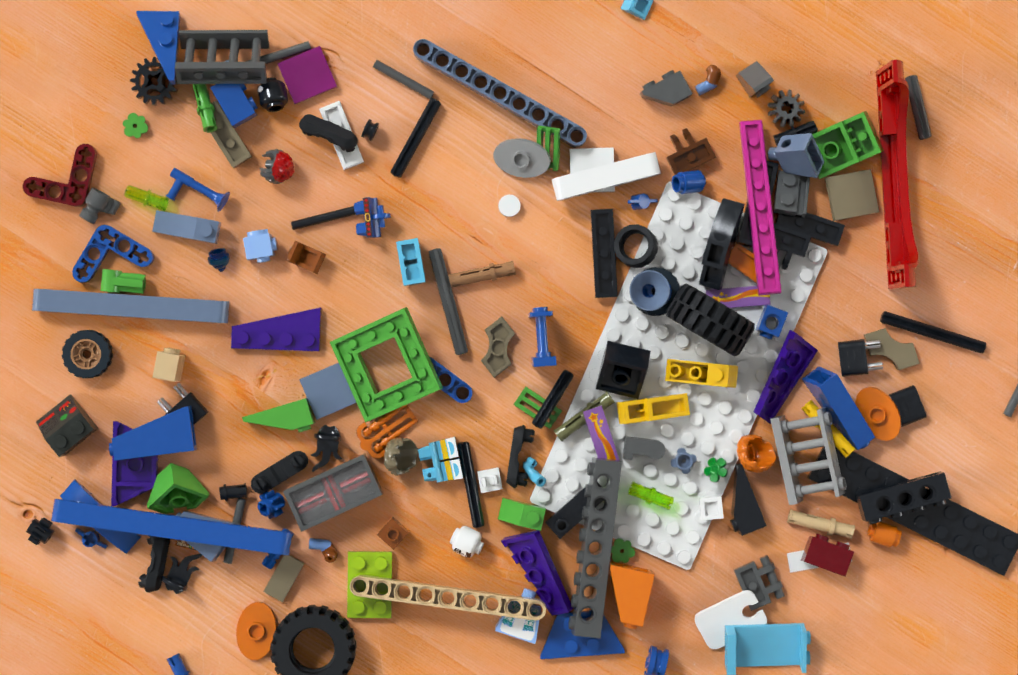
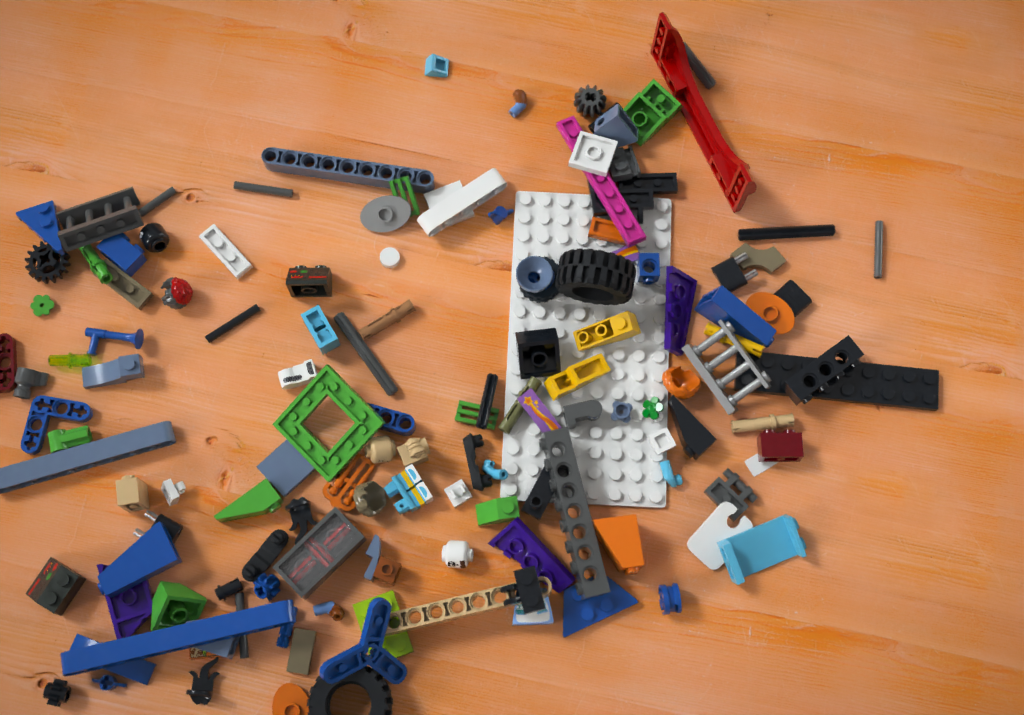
camera: 25 degrees left, 15 degrees down
black wheel [62,330,113,378] -> none
black piece [138,536,170,593] -> none
clear blue plate [208,248,230,272] -> none
dark purple wing [231,307,321,351] -> none
light blue brick [243,229,278,263] -> none
magenta piece [277,46,337,104] -> none
dark orange bracket [287,241,326,274] -> none
black piece [299,114,358,152] -> none
blue hips [354,197,391,238] -> none
black bush [361,119,379,141] -> none
black axle [391,98,441,178] -> none
black axle [457,441,484,528] -> none
dark tan tile [481,317,515,378] -> none
blue fence [528,307,557,367] -> none
black plate [590,209,618,298] -> none
bright green plant [611,538,635,563] -> none
black tyre [614,224,658,268] -> none
clear neon green pin [628,481,674,510] -> none
dark grey slope [640,70,693,107] -> none
reddish brown hinge [666,128,716,175] -> none
blue brick [672,170,706,194] -> none
black slope [699,198,745,290] -> none
dark grey slope [736,61,774,98] -> none
dark tan slope [825,169,879,221] -> none
orange brick [867,522,902,547] -> none
none -> white tile [161,478,186,506]
none -> white leg [278,359,317,390]
none -> pearl dark grey slope [286,265,332,297]
none -> blue piece [319,597,407,684]
none -> sand blue slope [363,534,381,582]
none -> tan head [364,435,396,463]
none -> tan brick [397,437,430,468]
none -> black hinge [500,566,546,615]
none -> white tile [568,131,618,177]
none -> medium azure arm [660,460,683,487]

